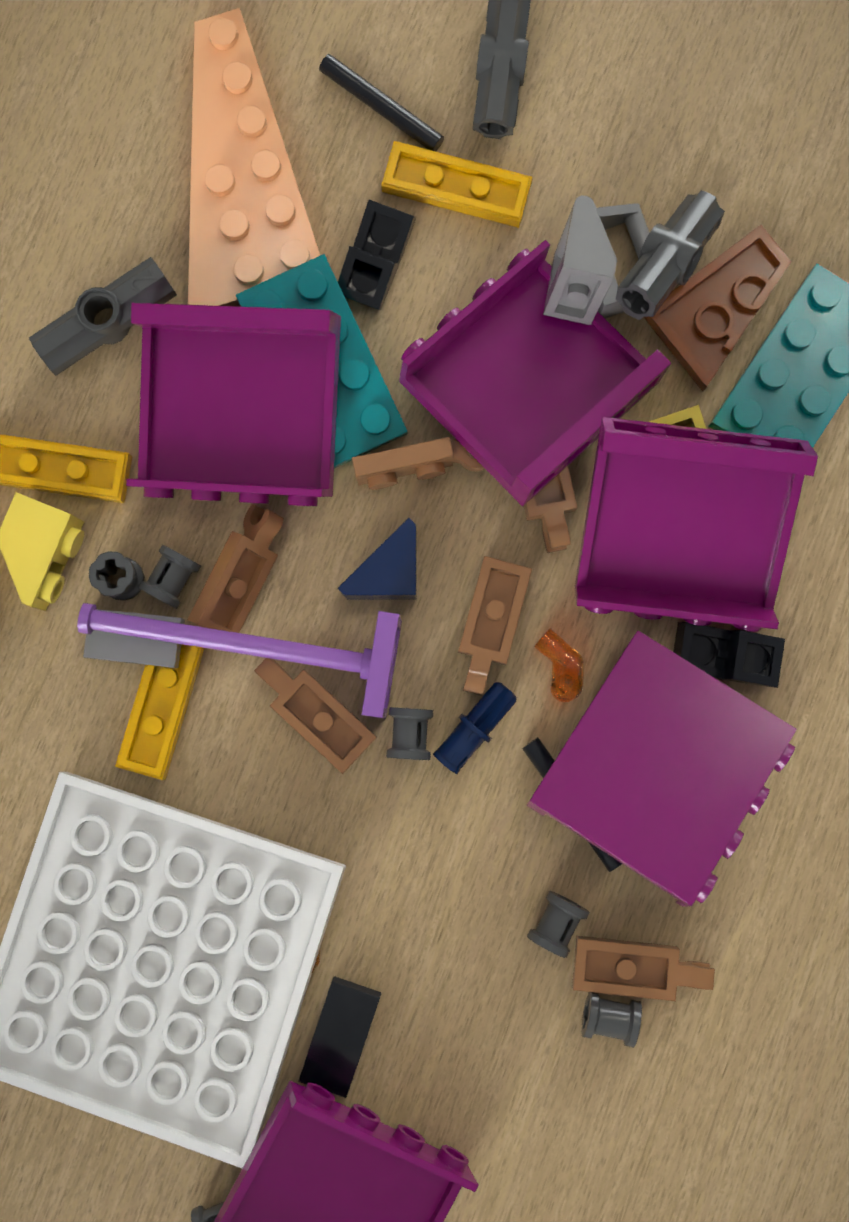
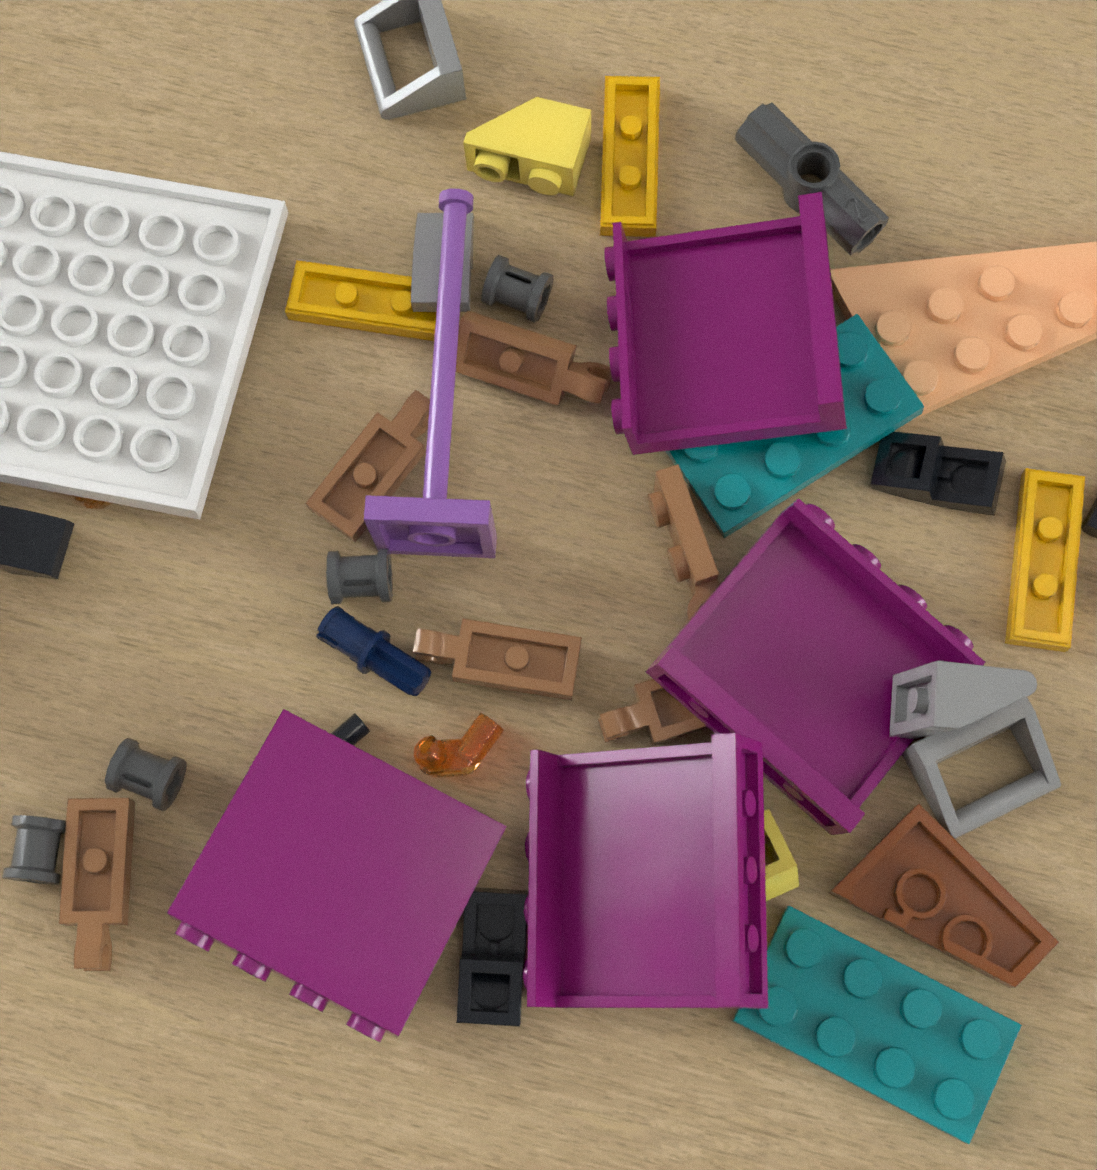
camera: 85 degrees right, 10 degrees down
dark grey bush [89,551,145,601] -> none
dark blue slope [338,518,417,600] -> none
dark grey piece [616,190,725,320] -> none

